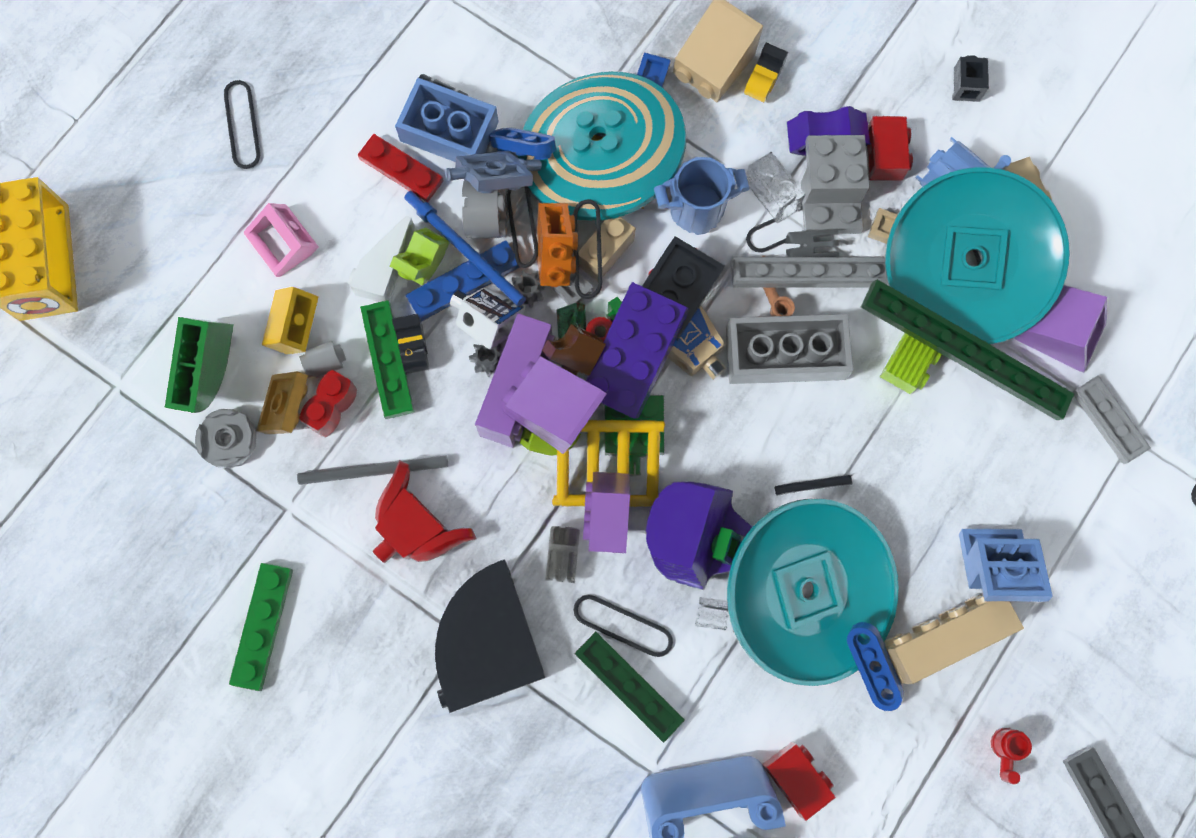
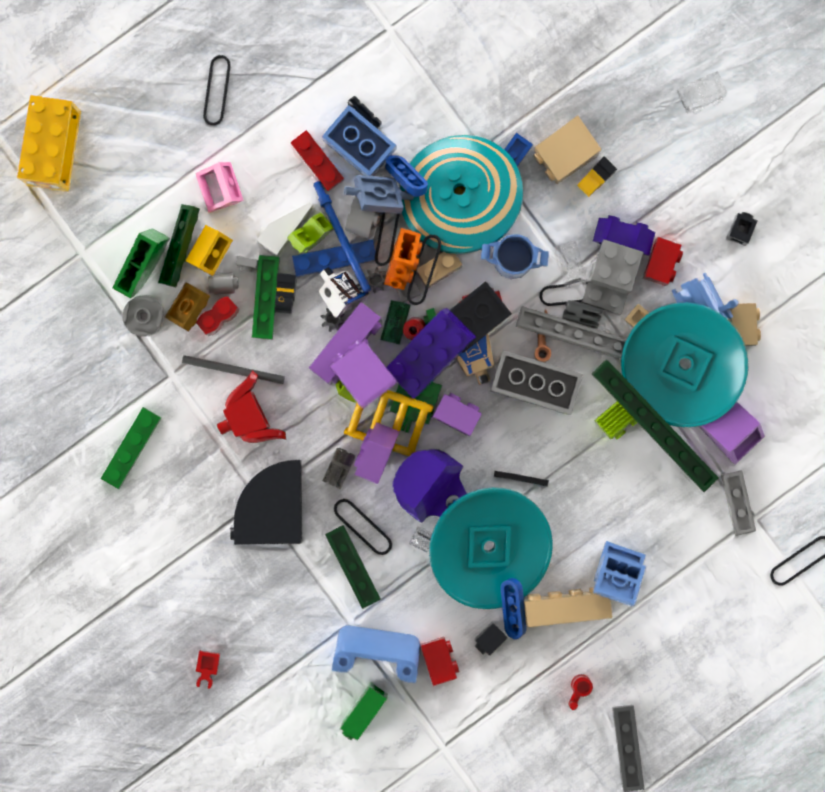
camera: 25 degrees right, 10 degrees up
reddish brown brick [542,324,606,376] -> none
green plate [712,527,741,565] -> none
none -> dark green plate [158,204,200,288]
none -> light grey plate [236,256,258,272]
none -> medium lavender brick [433,393,482,437]
none -> black brick [475,622,507,656]

